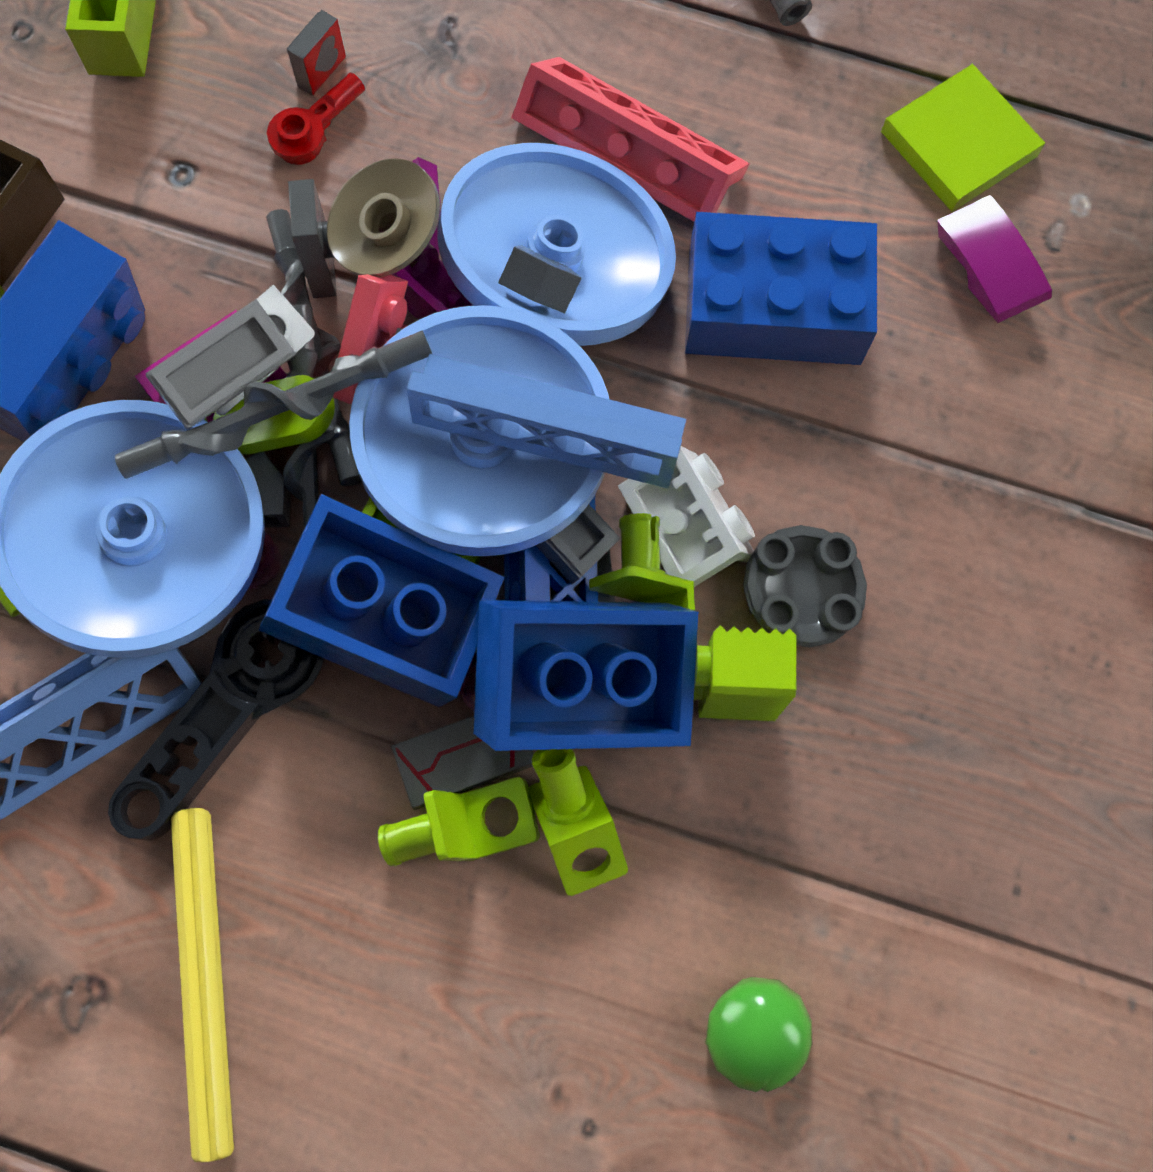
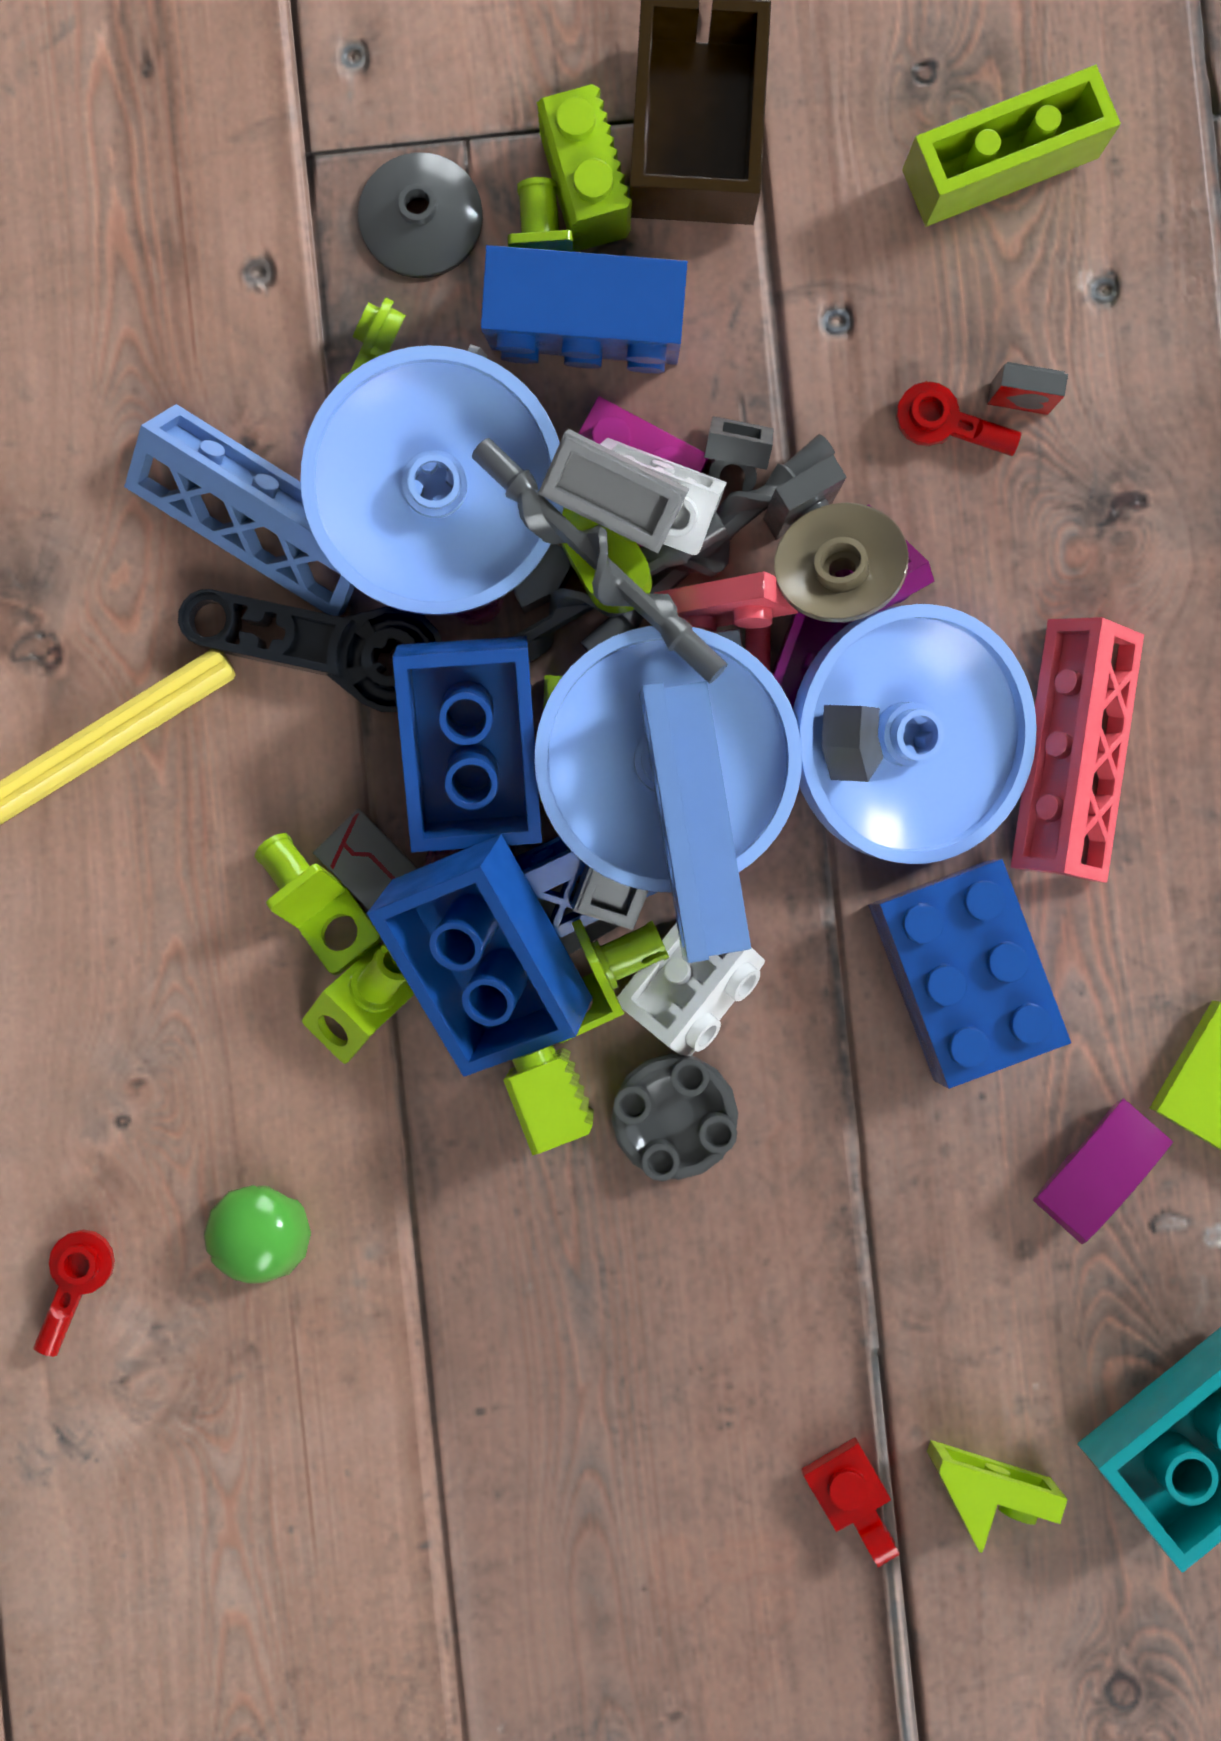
camera: 65 degrees right, 15 degrees up
none -> dark grey tile [704,416,774,492]

